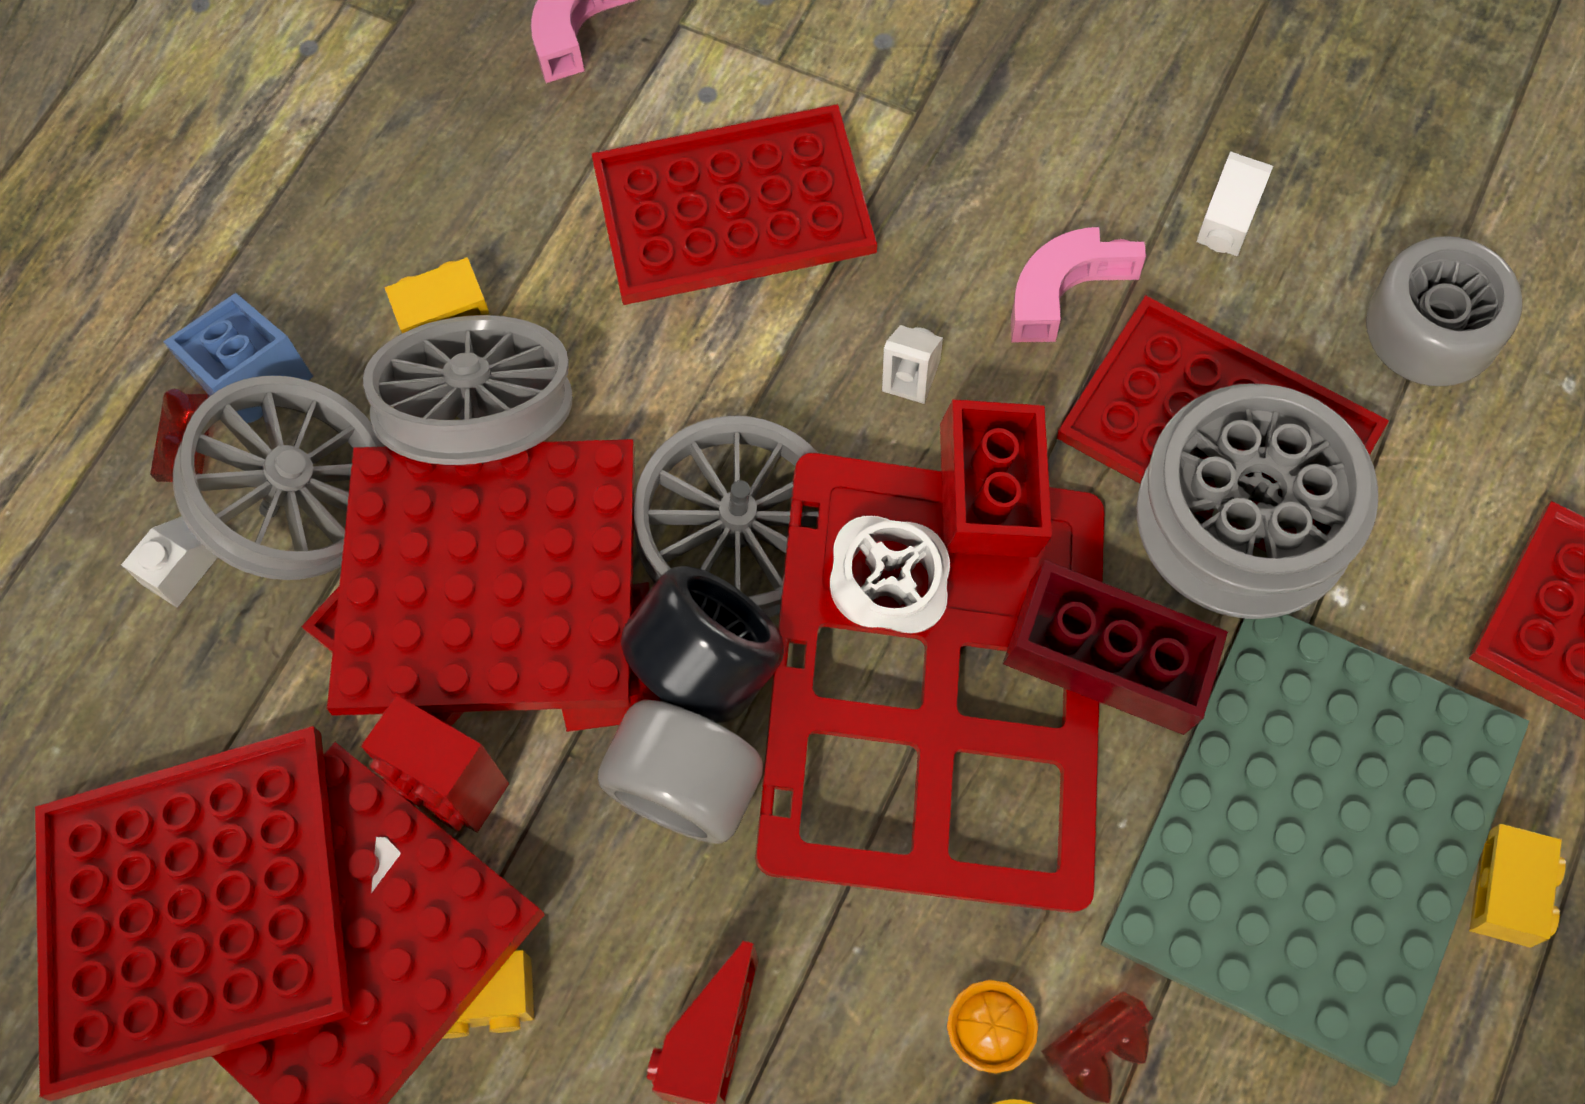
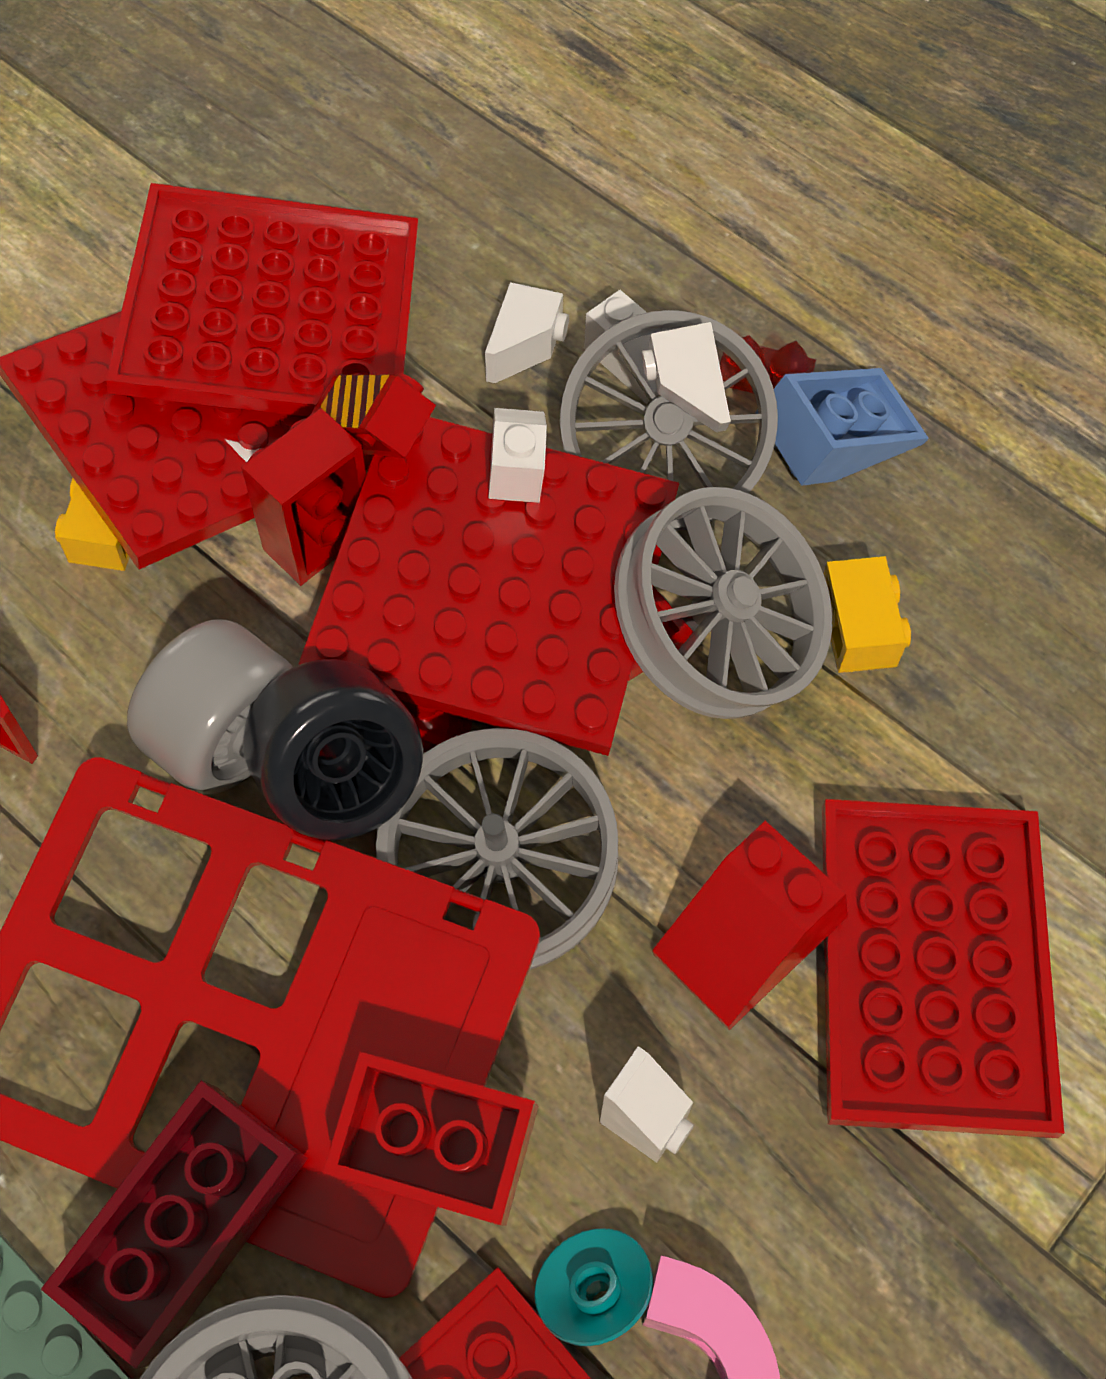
camera: 100 degrees right, 5 degrees down
white piece [830,516,950,633] -> none
none -> red brick [310,373,436,458]
none -> white slope [485,282,569,383]
none -> white slope [489,408,547,503]
none -> teal dish [535,1228,653,1346]
none -> white slope [641,322,731,432]
none -> red slope [652,820,848,1030]

